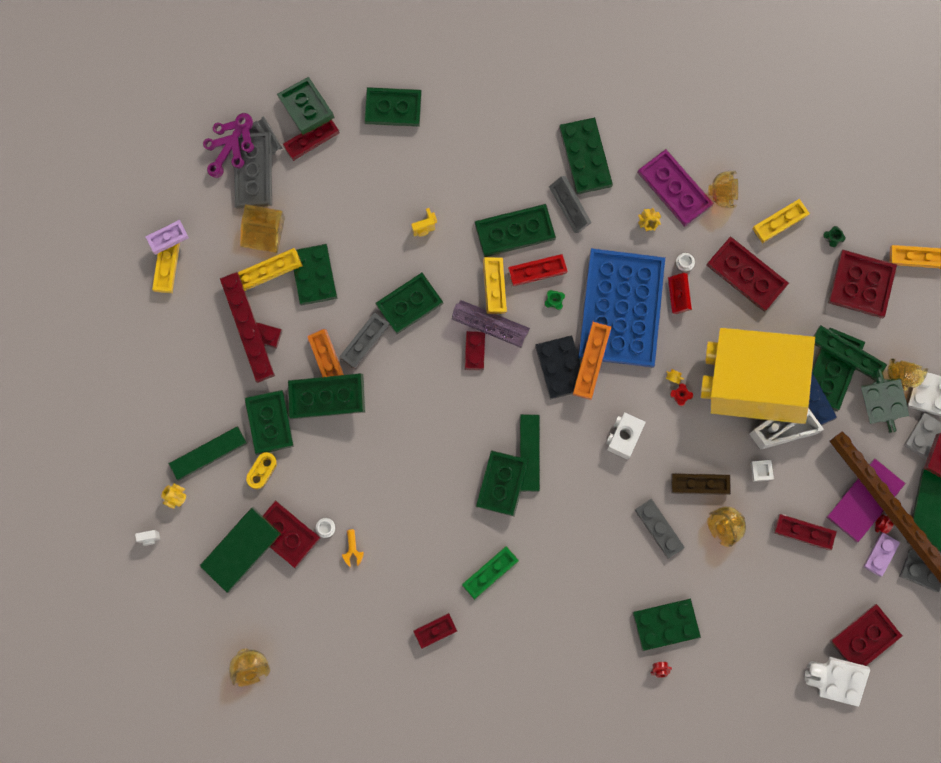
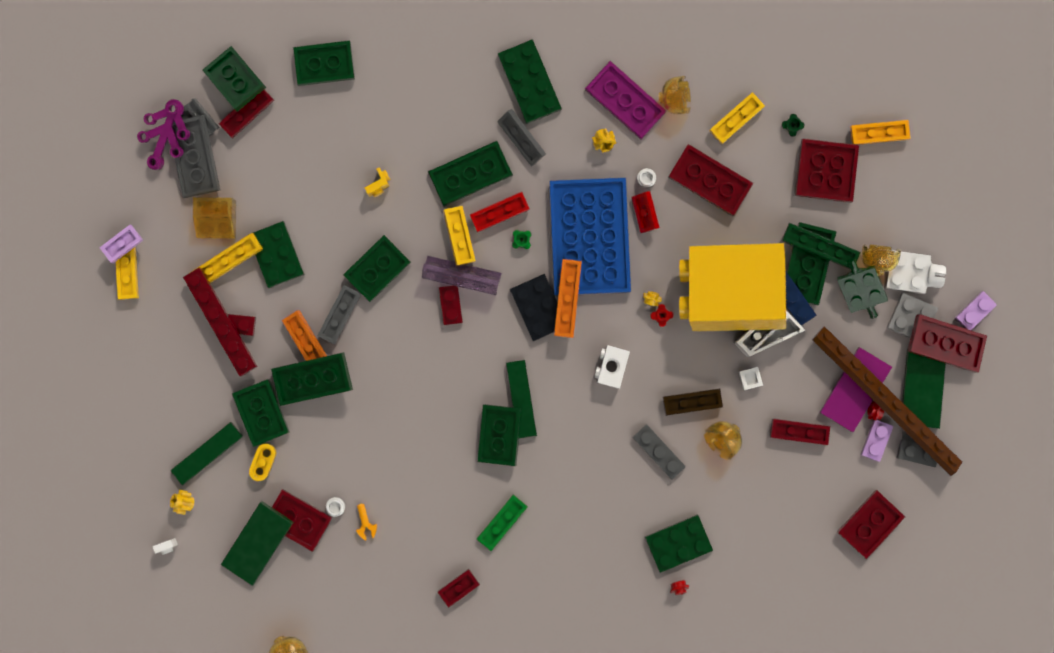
camera: 10 degrees left, 10 degrees up
white plate [805,657,870,707] -> none

